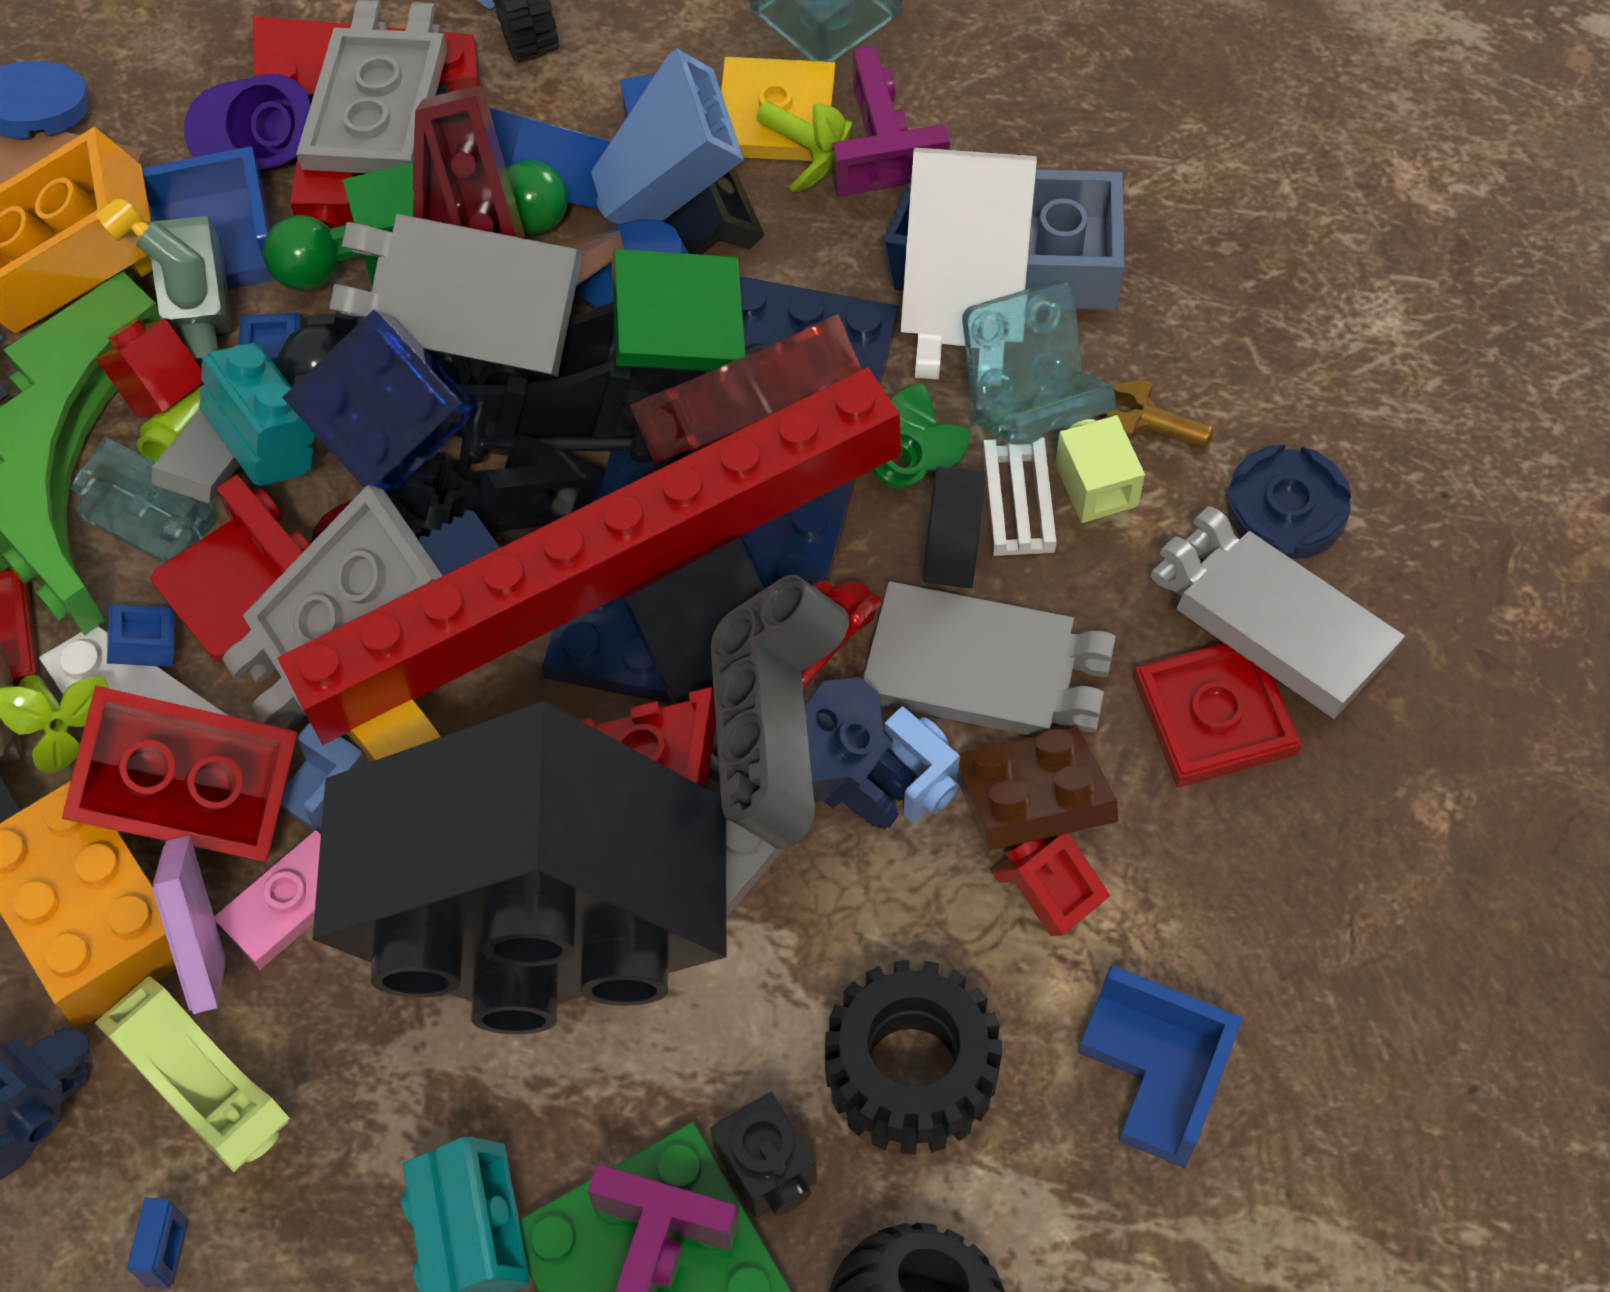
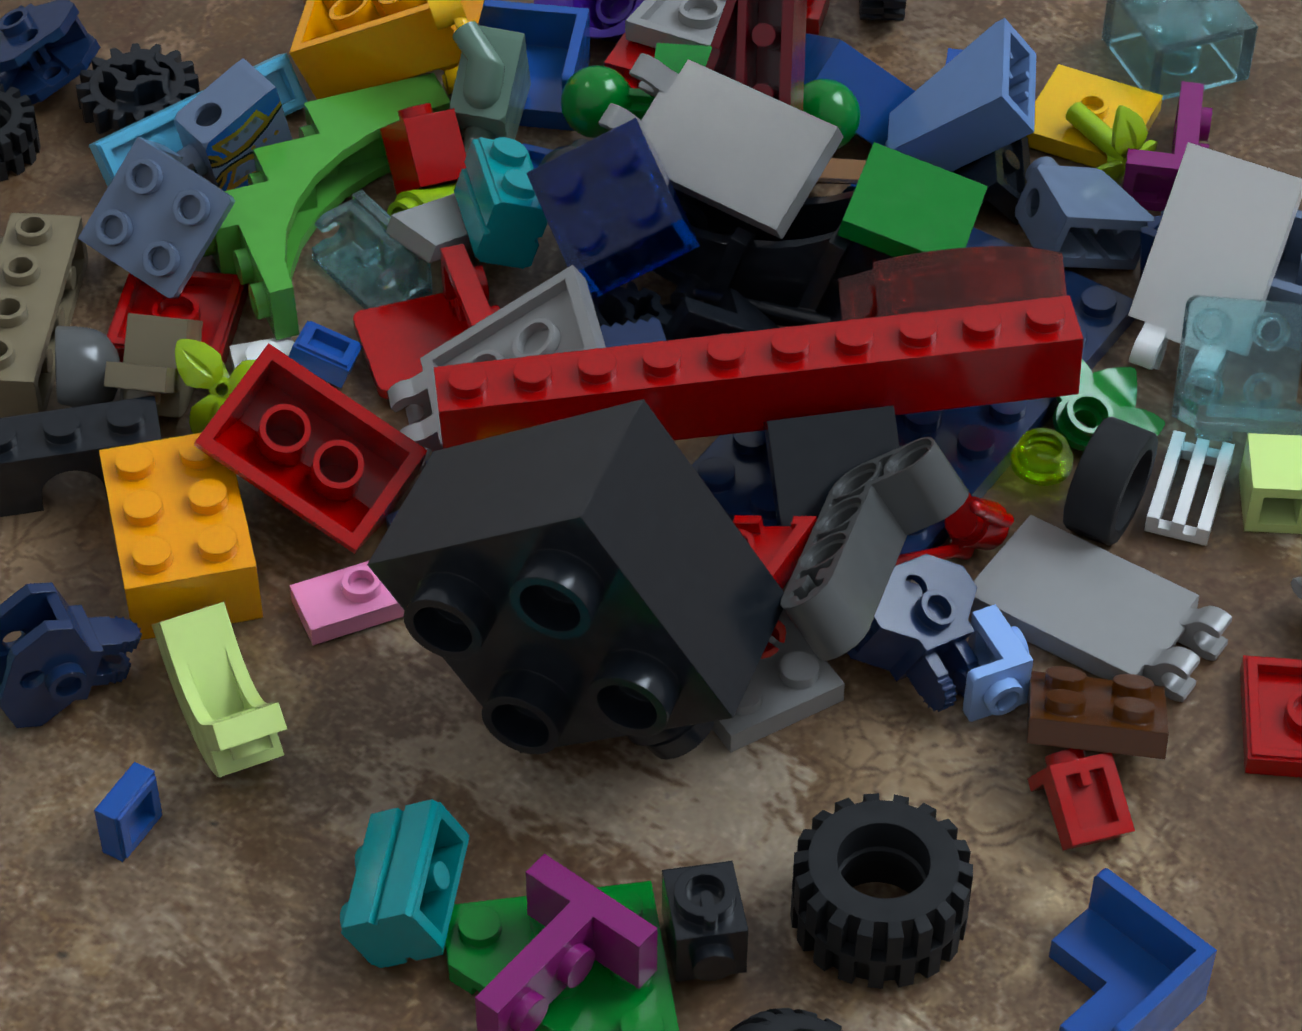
camera: 20 degrees right, 15 degrees down
lavender tile [152,835,227,1014] -> none
none -> clear neon green plate [1010,428,1074,486]
none -> sand blue torso [1015,156,1154,270]

